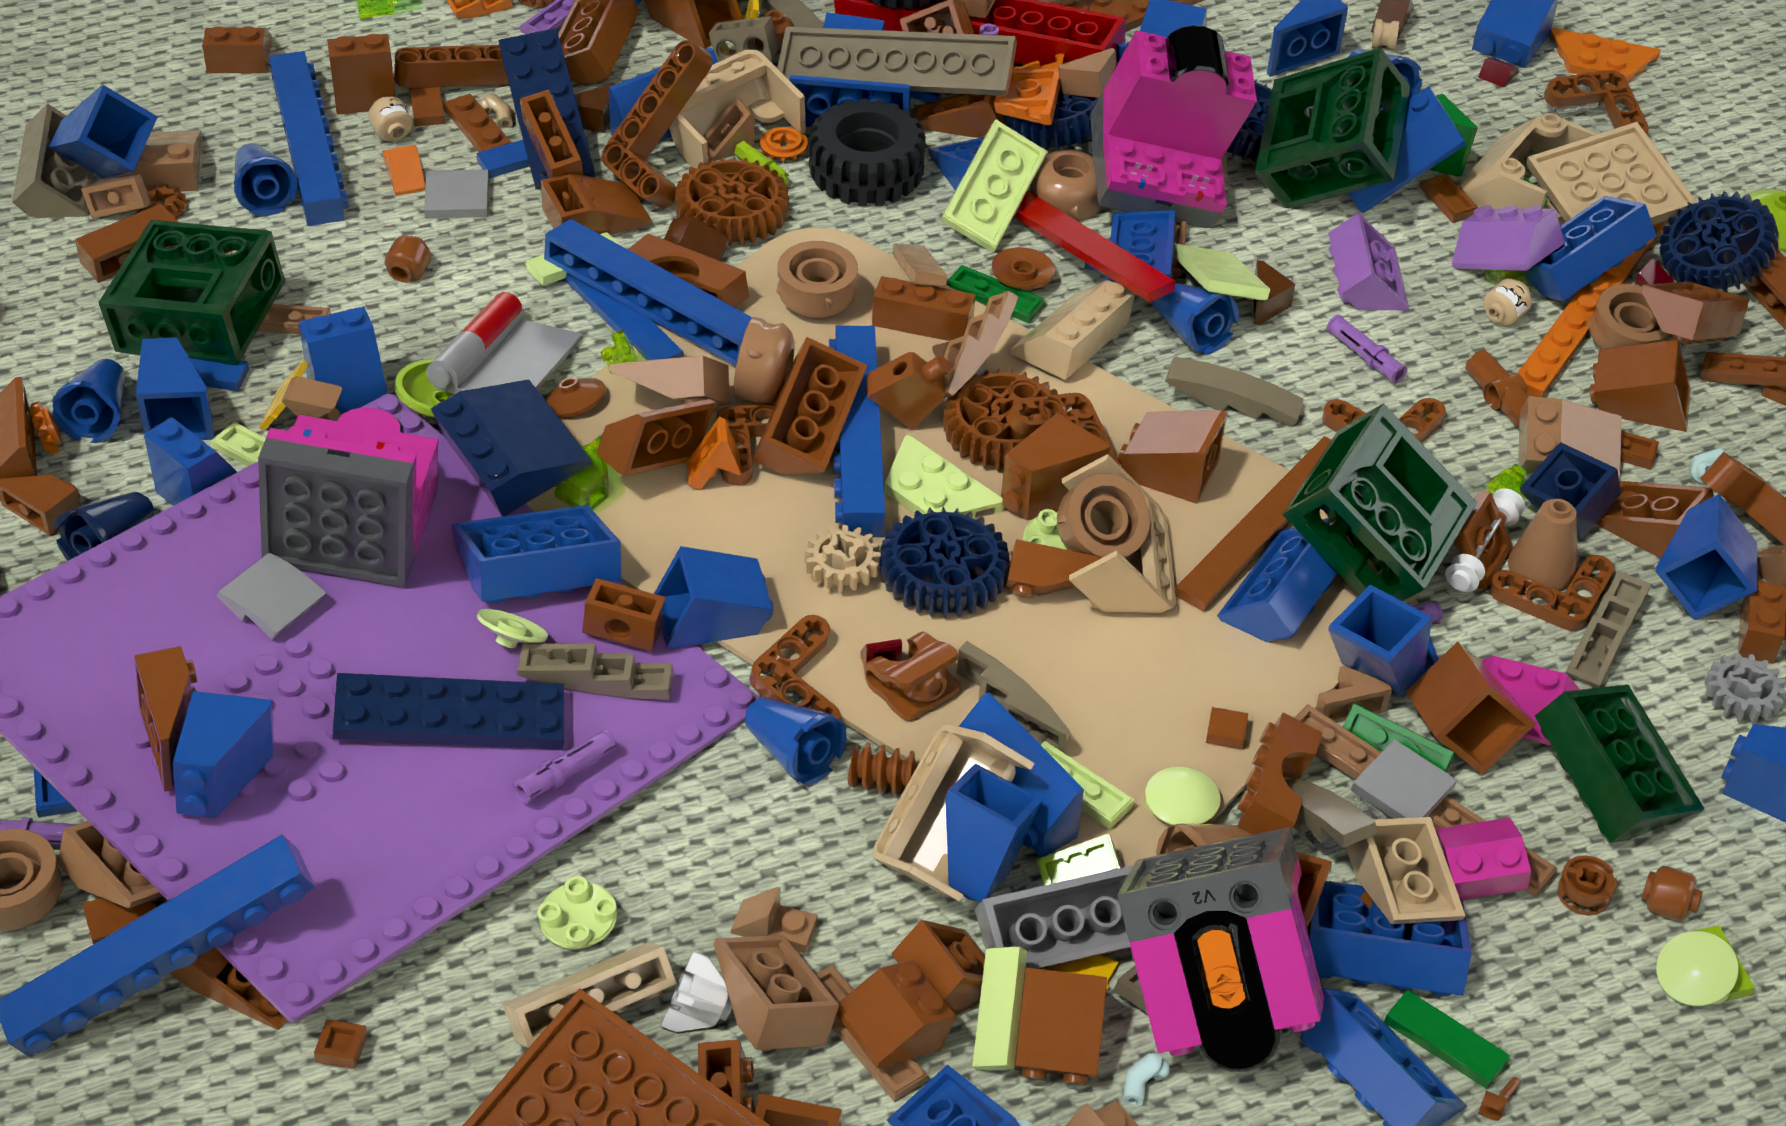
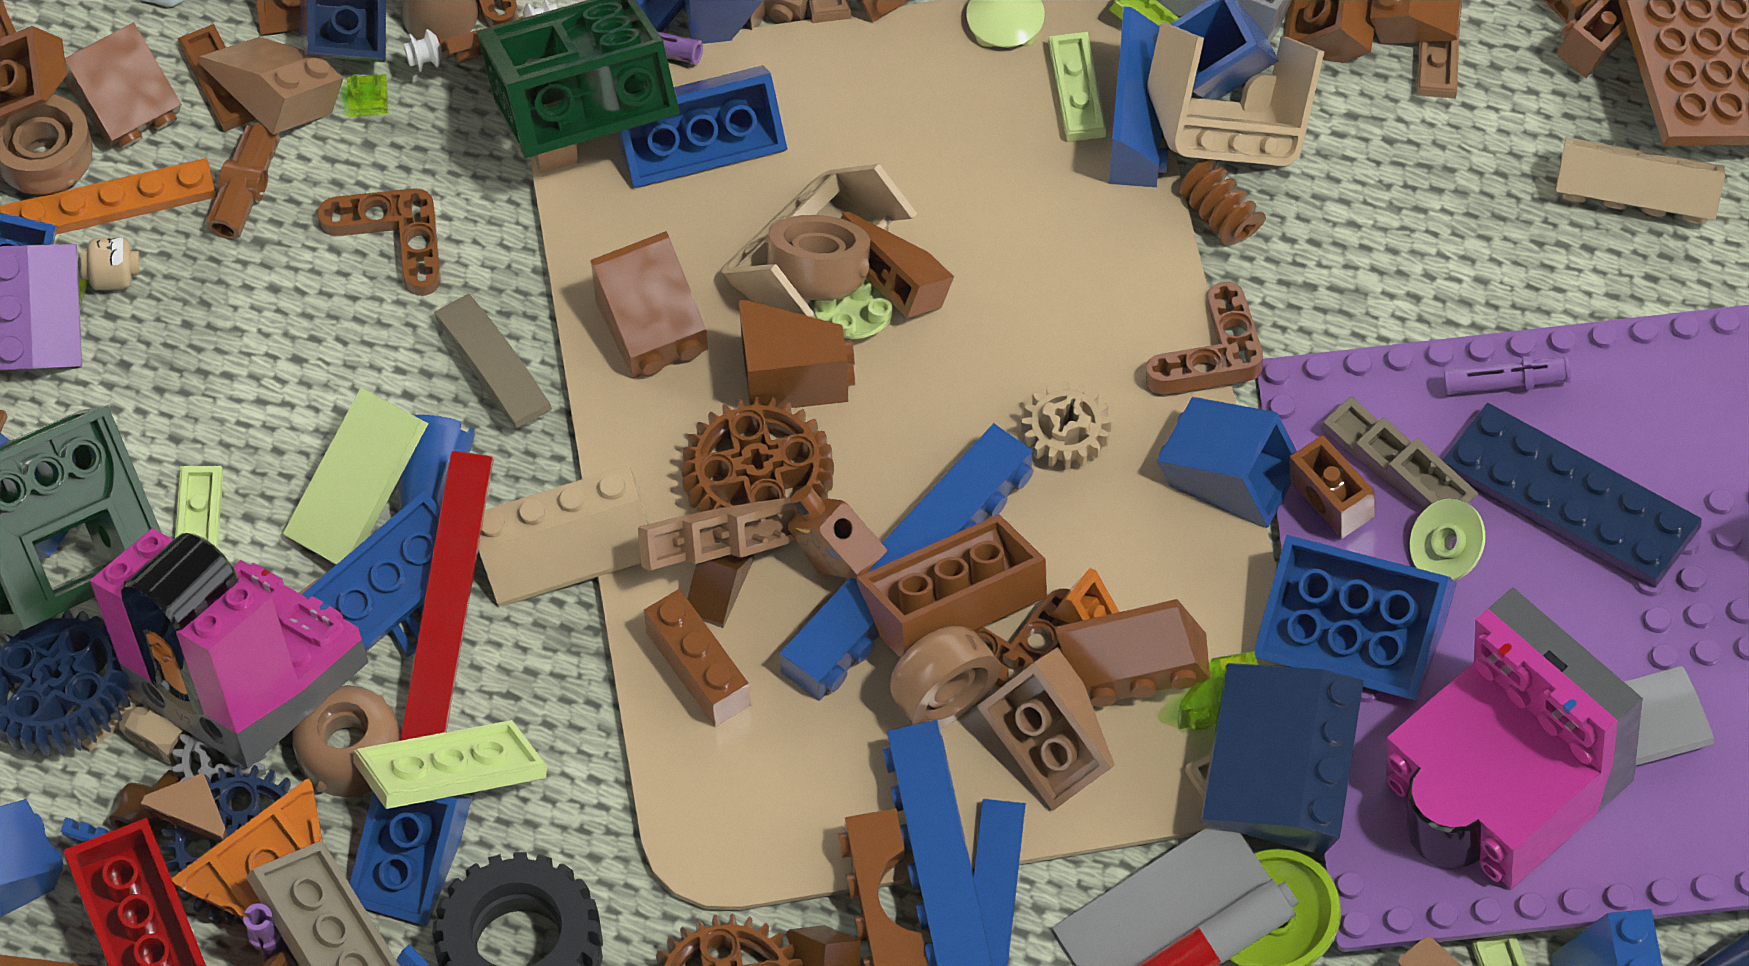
camera: 135 degrees left, 15 degrees up
yellowish green dish [537,876,618,949] -> none
dark orange dish [544,377,606,418] -> none
clear neon green tile [600,329,638,374] -> none
white brick [661,951,732,1032] -> none
medium nougat slope [714,935,839,1051] -> none
medium nougat slope [731,887,818,953] -> none
blue cone [745,697,847,785] -> none
medium nougat piece [776,241,858,318] -> none
dark red slope [860,639,902,665] -> none
dark orange piece [863,631,961,720] -> none
dark blue gear [879,506,1010,619] -> none
yellowish green wing [884,434,1005,519] -> none
medium nougat tile [892,243,947,287] -> none
green tile [946,265,1045,324] -> none
dark tan slope [957,641,1070,755] -> none
dark orange dish [992,247,1055,289] -> none
dark orange beam [1006,392,1120,466] -> none
dark orange tile [1175,436,1331,611] -> none
dark orange tile [1206,707,1248,749] -> none
reddish brown slope [1253,260,1295,325] -> none
medium lavender pin [1327,314,1408,384] -> none
medium lavender slope [1328,213,1409,311] -> none
none -> yellowish green tile [175,466,223,548]

